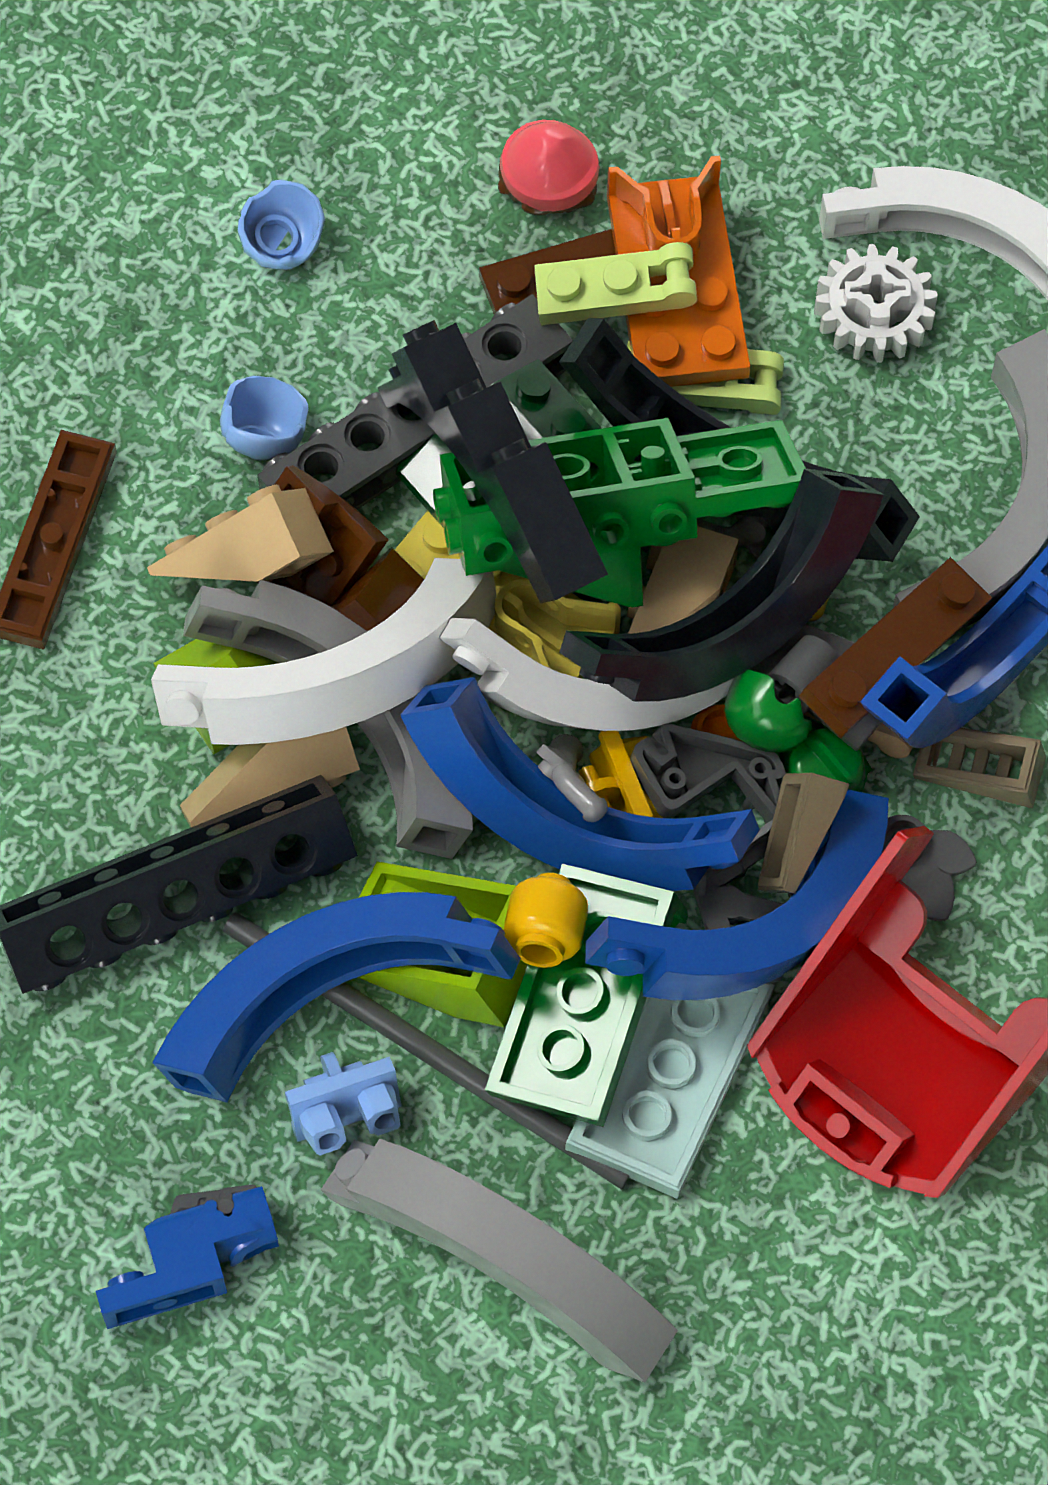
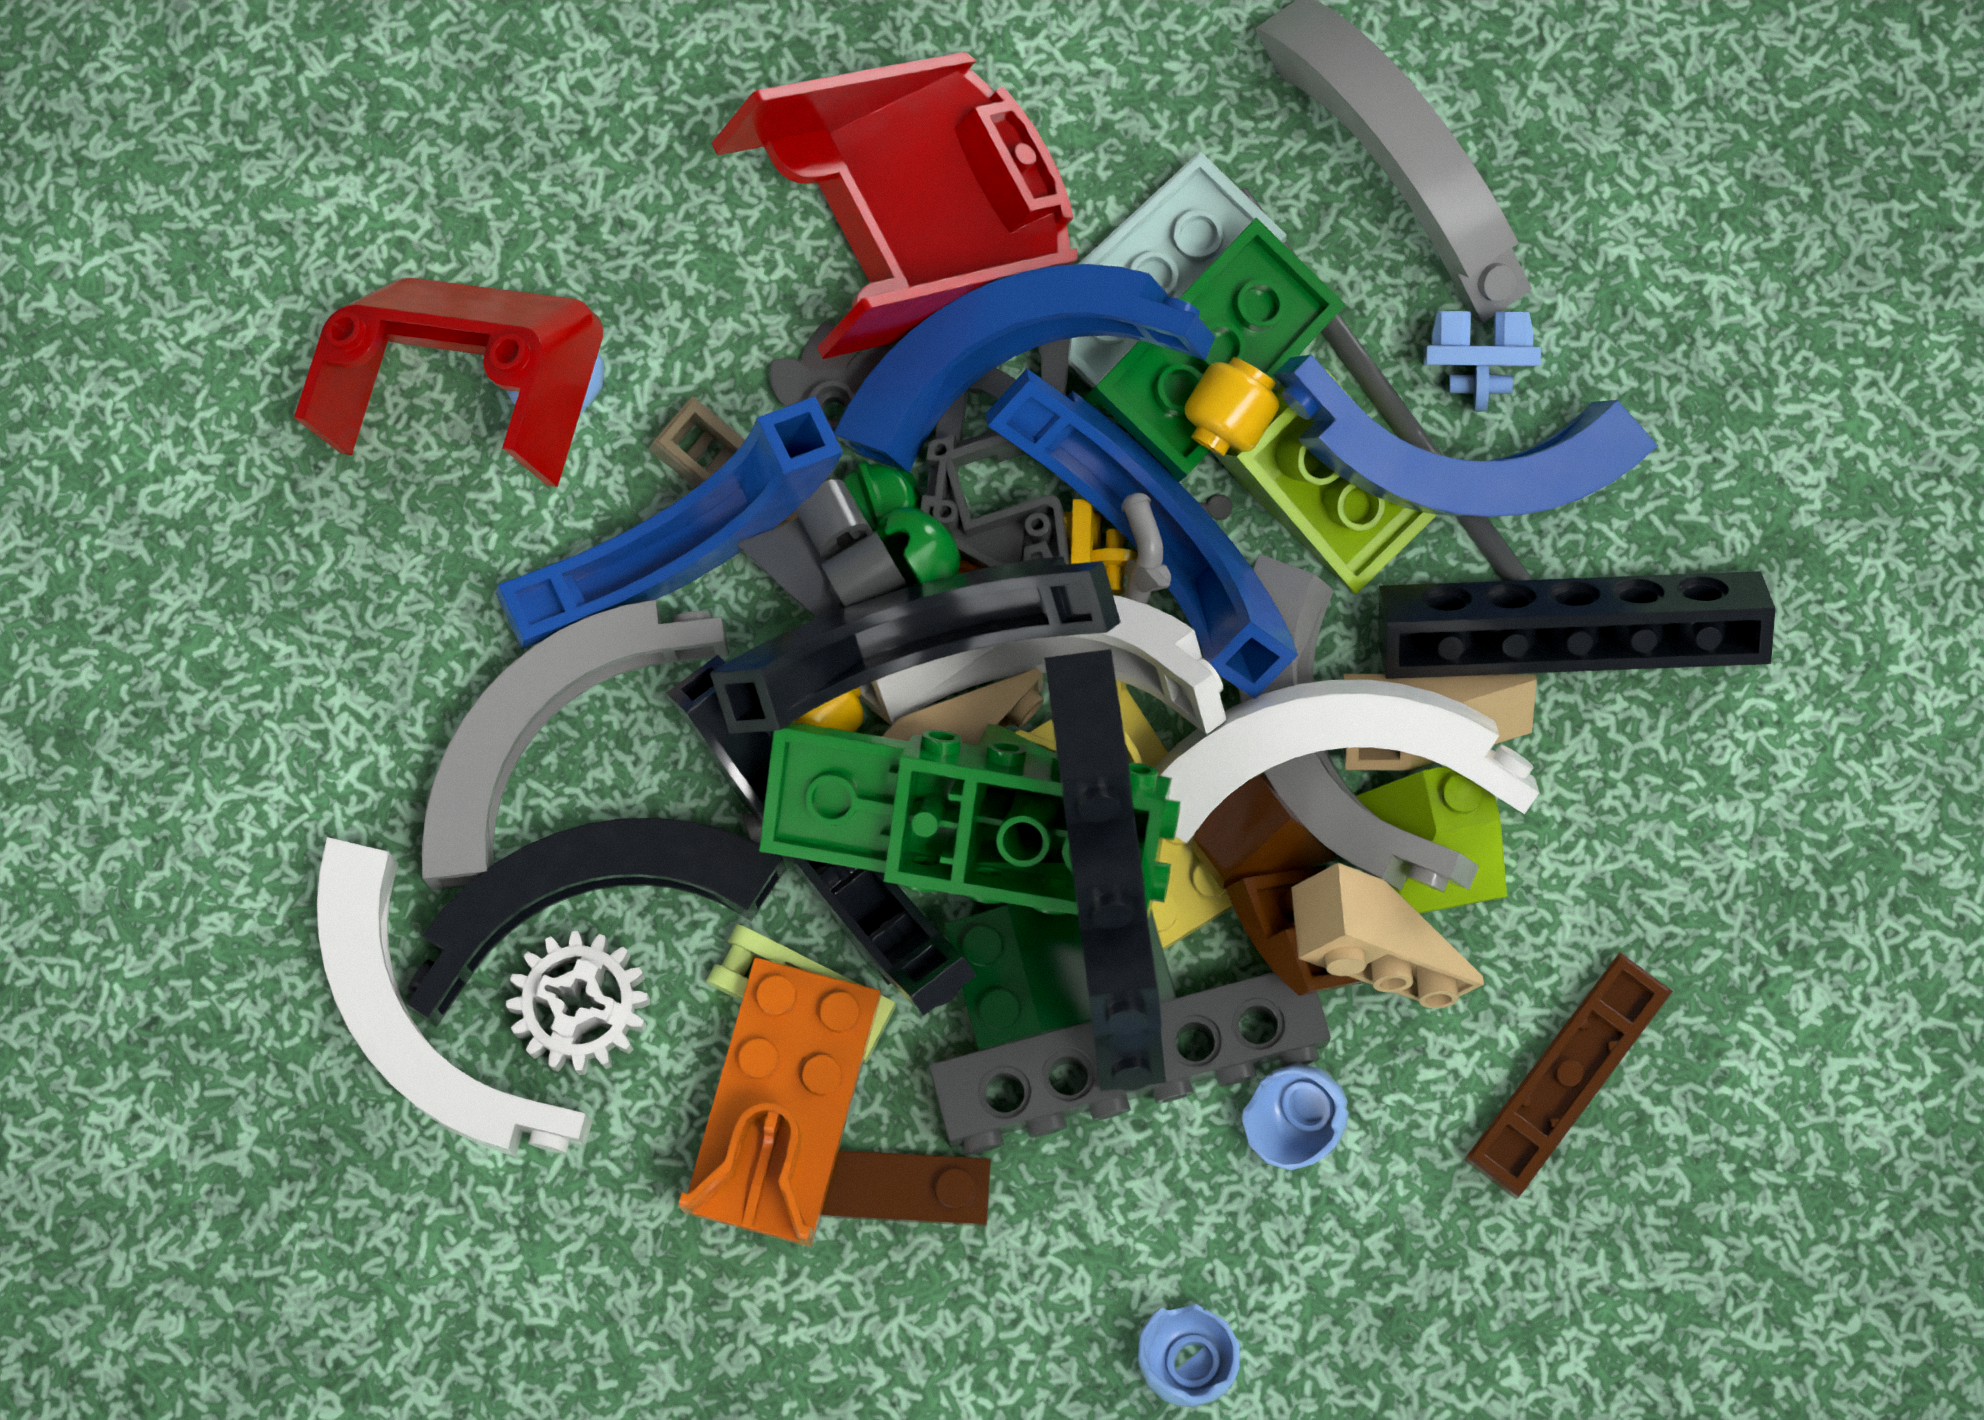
camera: 155 degrees left, 10 degrees up
blue plate [96,1184,279,1329] -> none
coral hair [498,120,600,215] -> none
yellowish green plate [535,242,697,325] -> none
dark tan slope [758,773,849,893] -> none
reddish brown plate [799,557,992,738] -> none
none -> black arch [407,817,786,1027]

